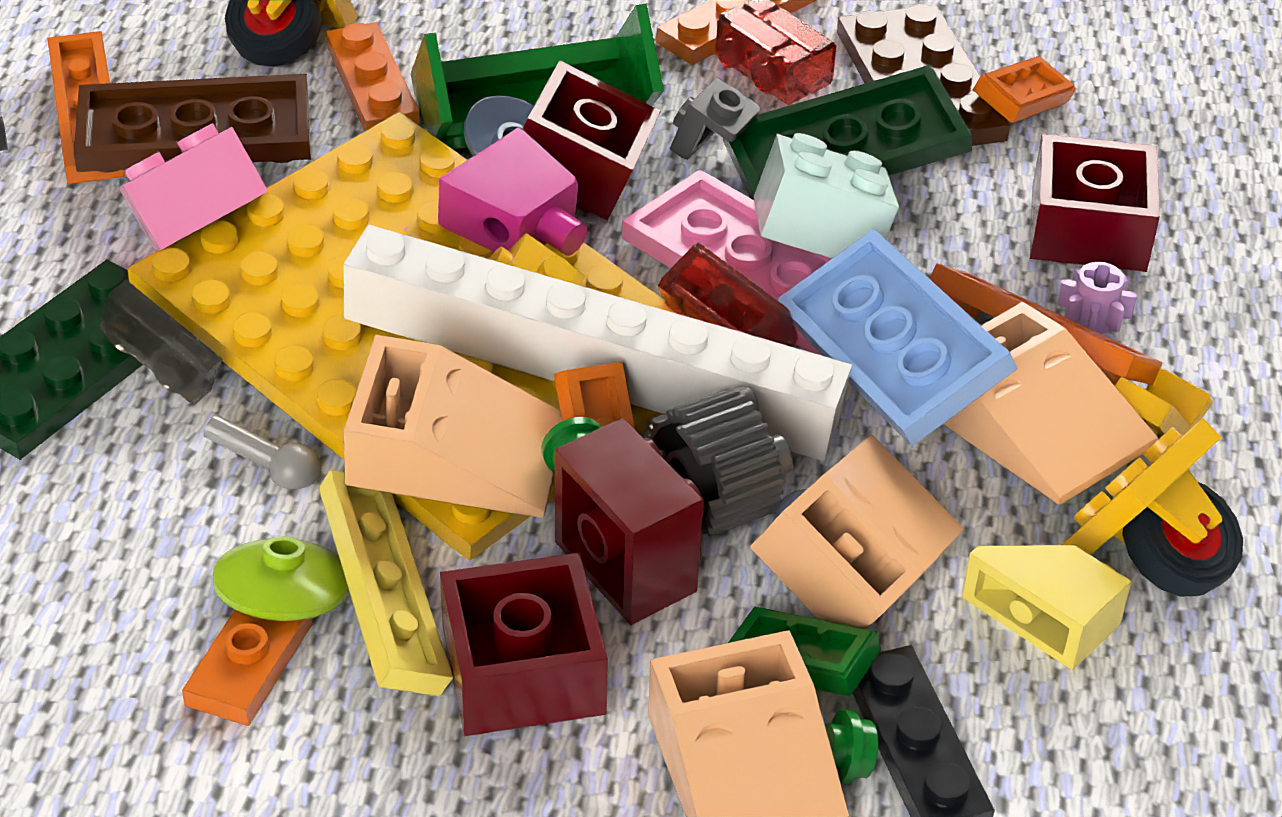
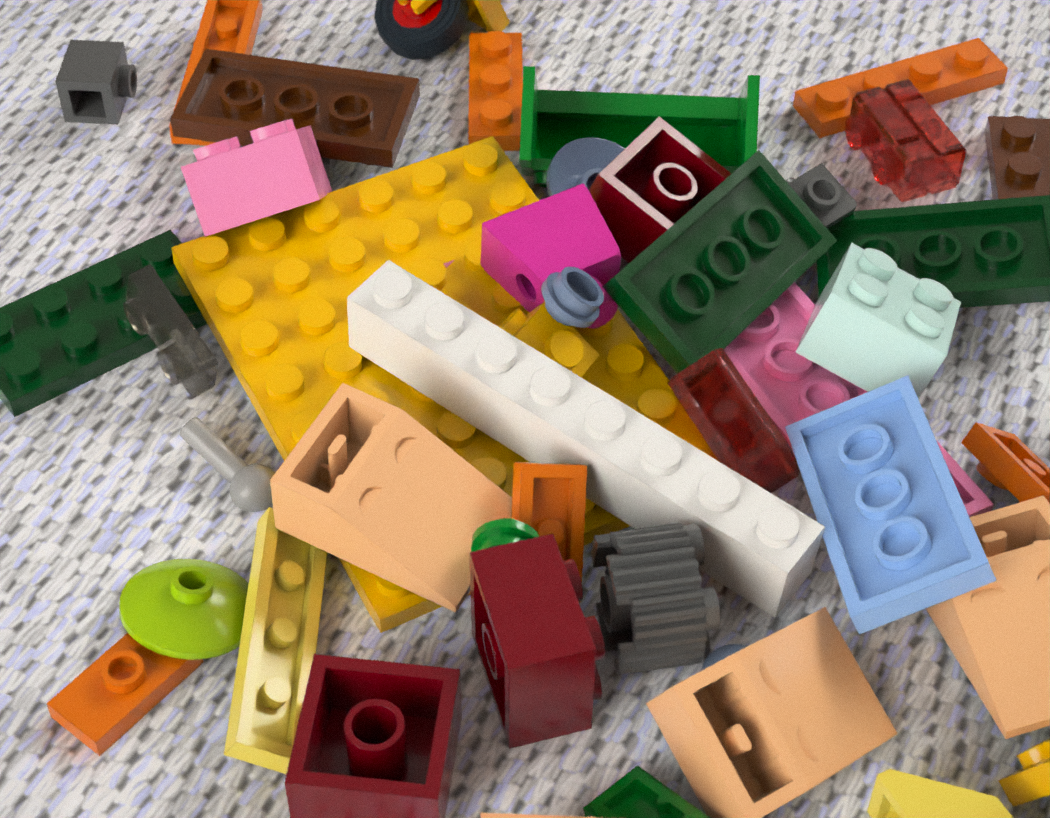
camera: 20 degrees right, 5 degrees up
none -> sand blue plate [541,267,604,328]
none -> dark green plate [602,150,837,383]

